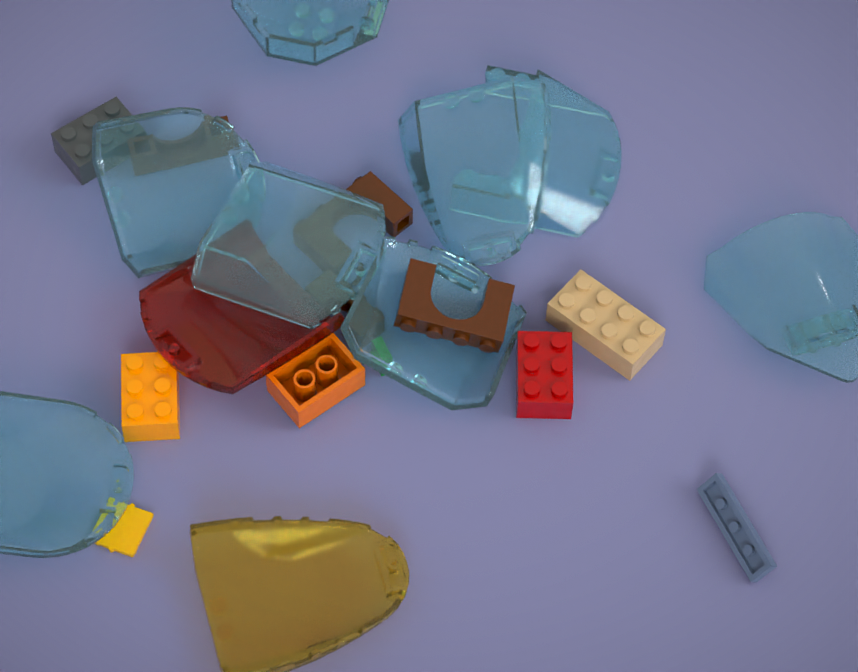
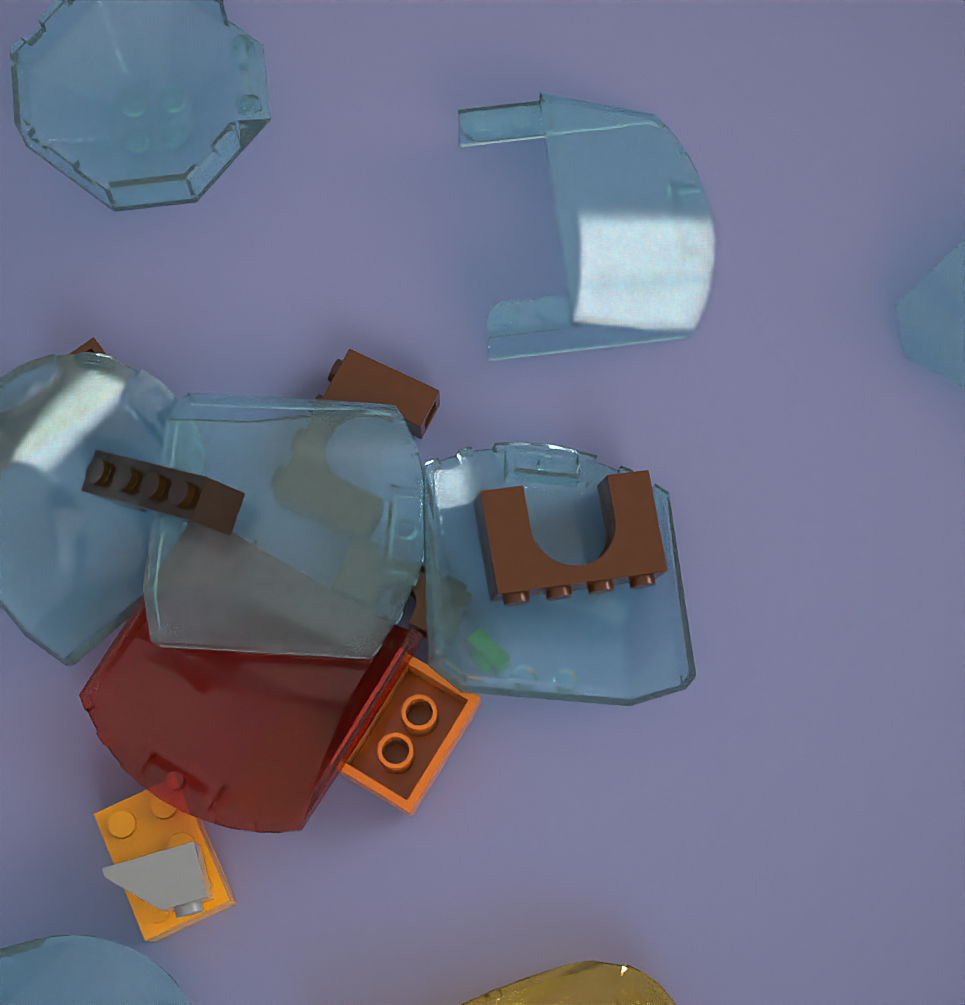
camera: 20 degrees left, 15 degrees up
clear light blue windscreen [398,76,551,266] -> none
red brick [516,331,573,419] -> none
tan brick [545,269,666,381] -> none
none -> dark brown arch [81,450,245,536]
none -> light grey slope [102,842,214,918]

